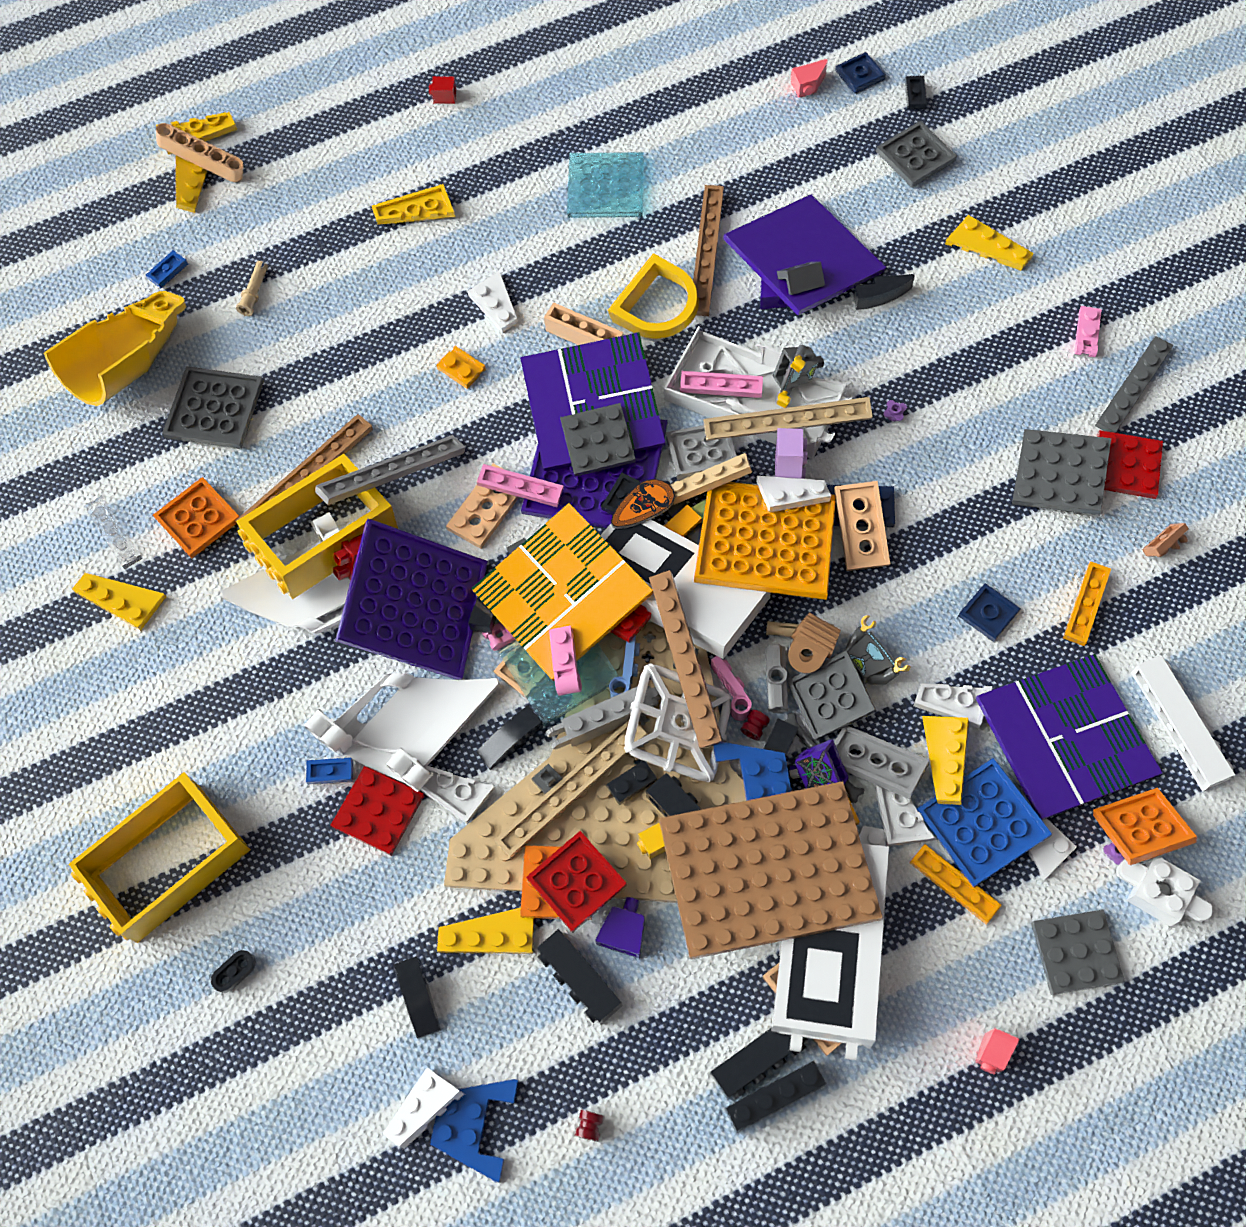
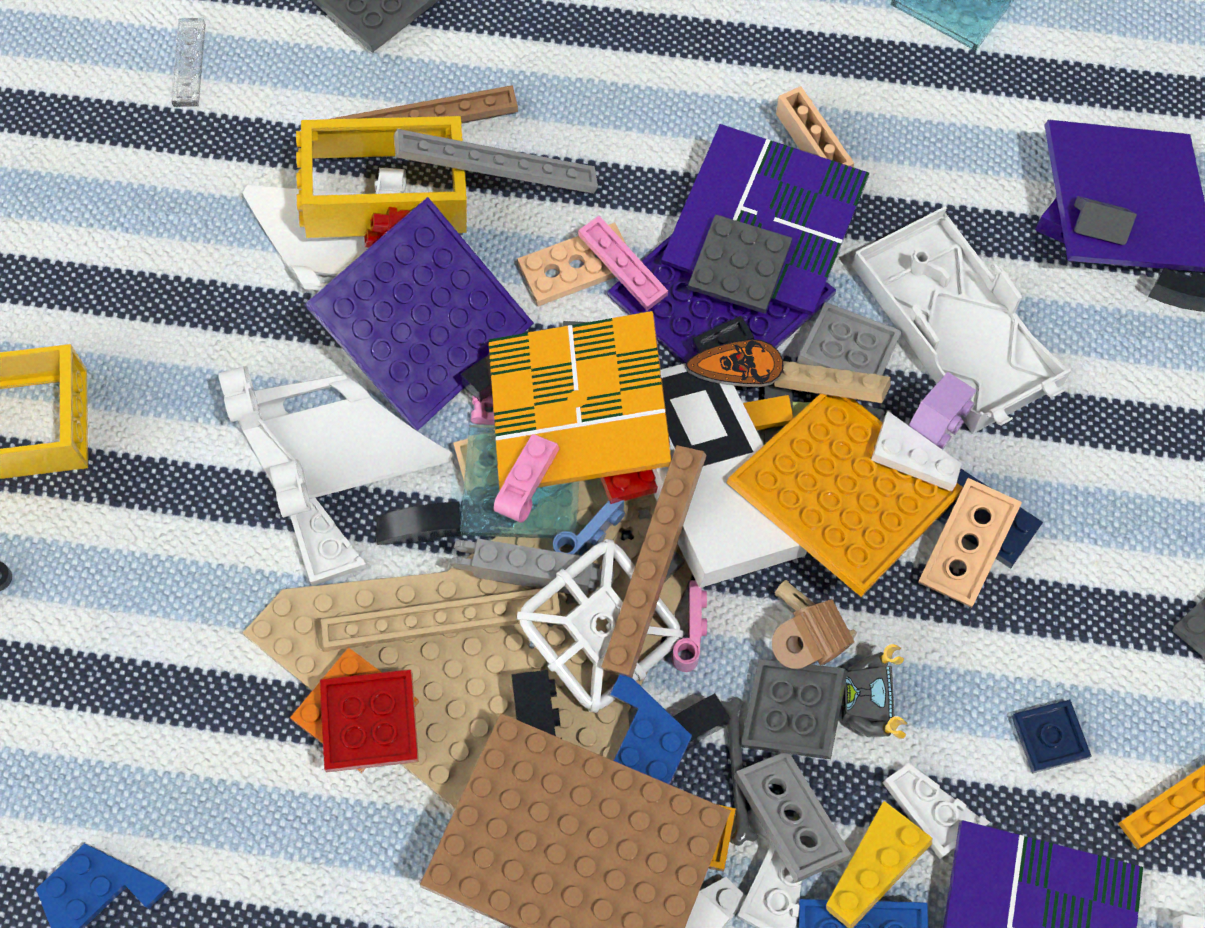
camera: 30 degrees right, 0 degrees up
yellow wing [72,573,166,631] -> none
orange plate [153,477,240,559] -> none
blue plate [306,757,353,785] -> none
red plate [330,766,424,856] -> none
white wing [383,1068,464,1149] -> none
black slope [394,956,441,1039] -> none
light orange plate [436,346,486,389] -> none
yellow wing [437,908,534,954] -> none
white wing [468,271,518,333] -> none
dark grey tile [531,764,563,794] -> none
black brick [537,928,623,1025] -> none
dark purple torso [595,897,645,959] -> none
black plate [606,760,657,805] -> none
yellow window [608,253,699,339] -> none
yellow brick [637,823,665,859] -> none
bright pink plate [680,371,763,398] -> none
medium nougat plate [693,185,724,316] -> none
tan plate [703,397,873,441] -> none
dark red wheel [740,709,770,741] -> none
light grey piece [765,644,788,713] -> none
dark grey torso [773,345,824,408] -> none
torso [789,739,849,788] -> none
medium lavender plate [883,400,907,421] -> none

